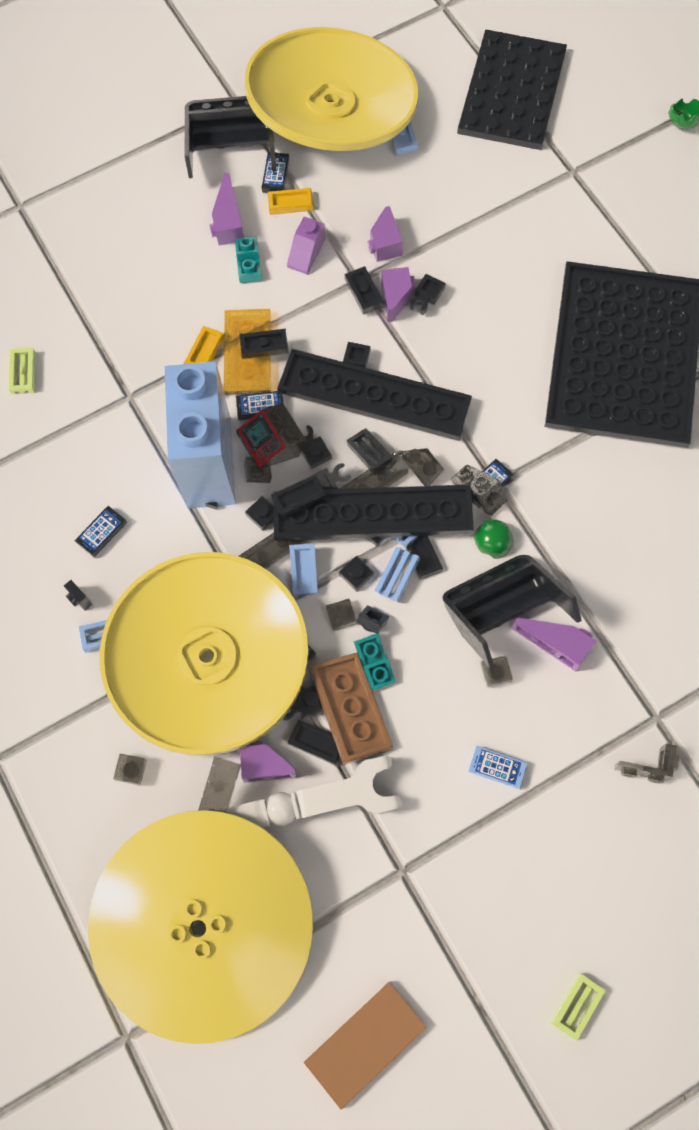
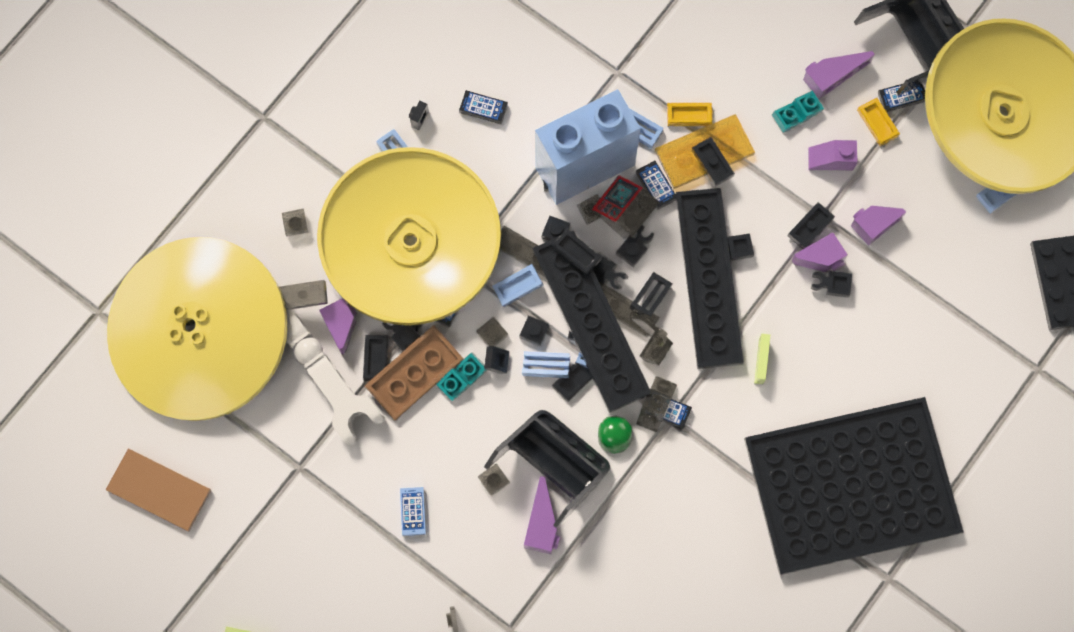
camera: 65 degrees right, 5 degrees up
none -> yellowish green tile [754,333,771,384]

